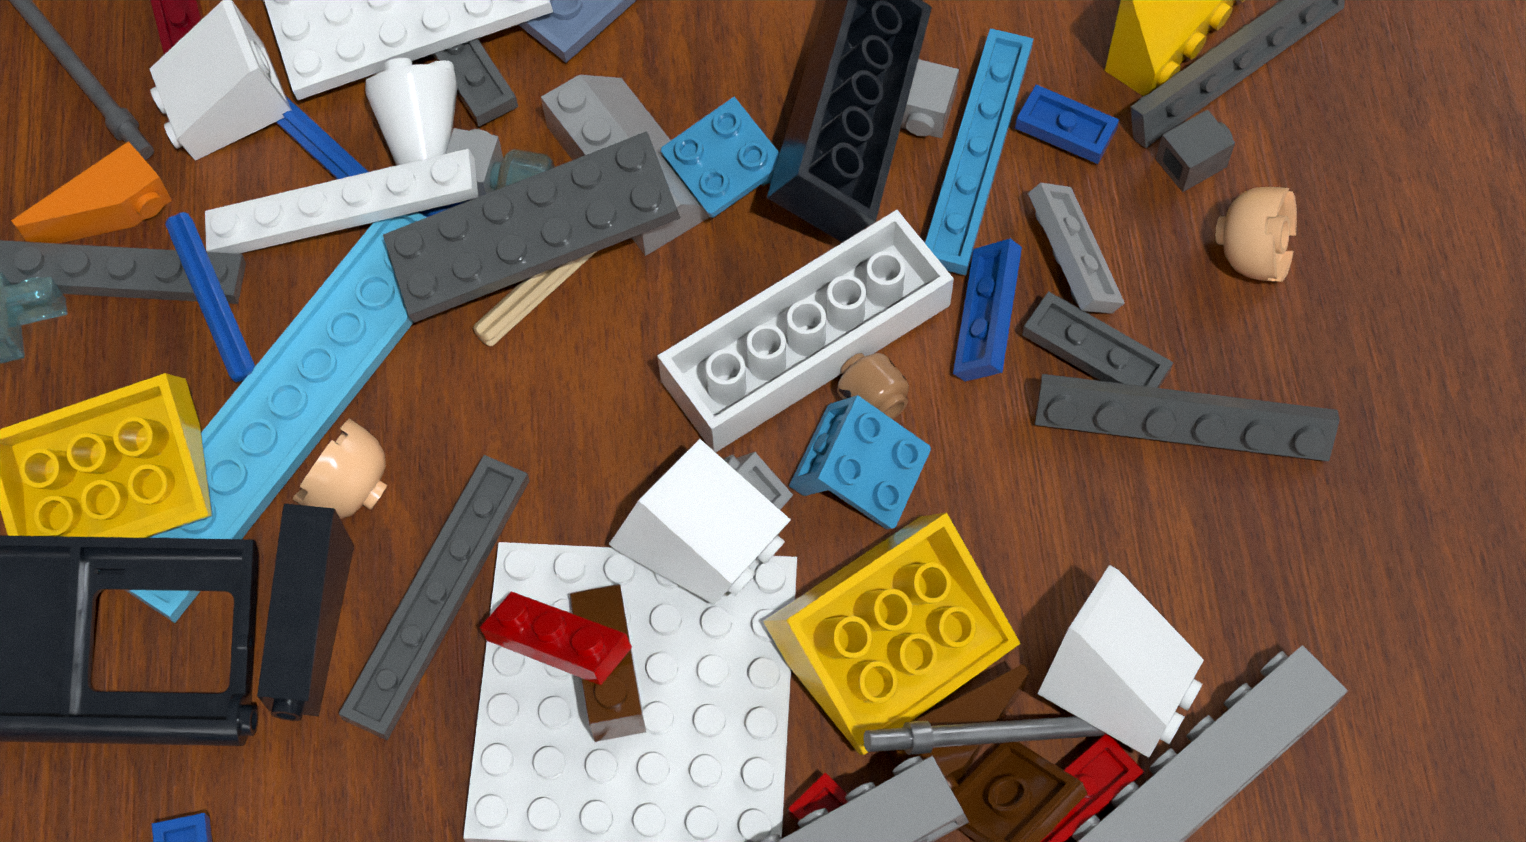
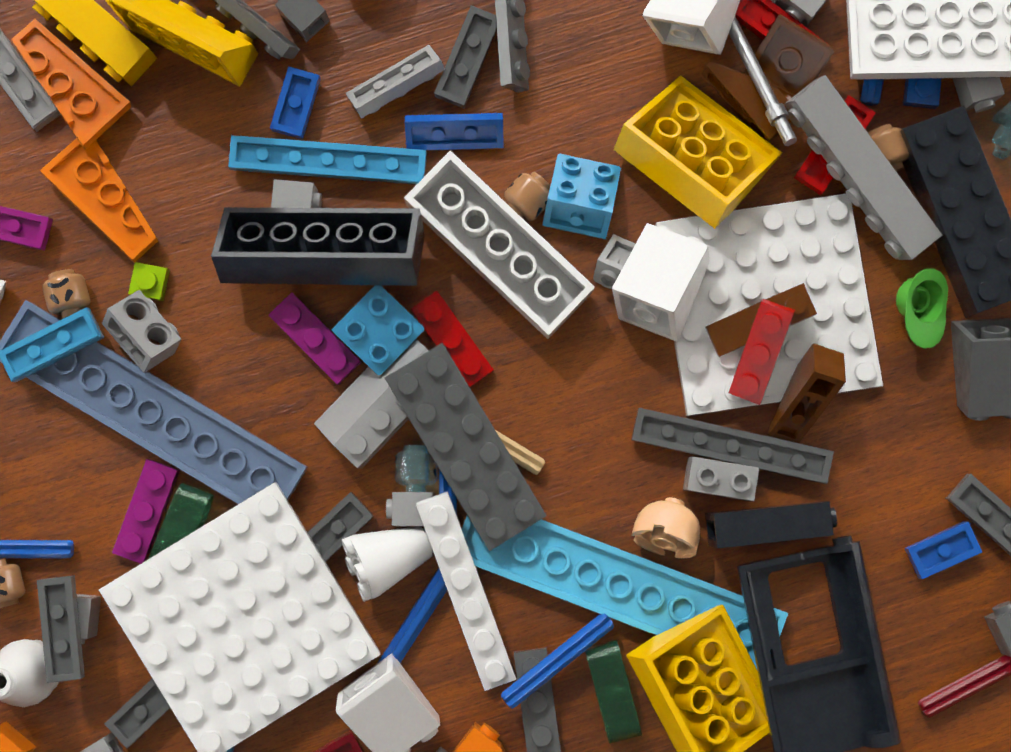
camera: 100 degrees left, 20 degrees up
none -> magenta plate [269,292,362,385]
none -> red plate [410,291,494,388]
none -> clear green beam [585,640,642,744]
none -> light grey brick [683,457,759,501]
none -> reddish brown slope [768,343,846,443]

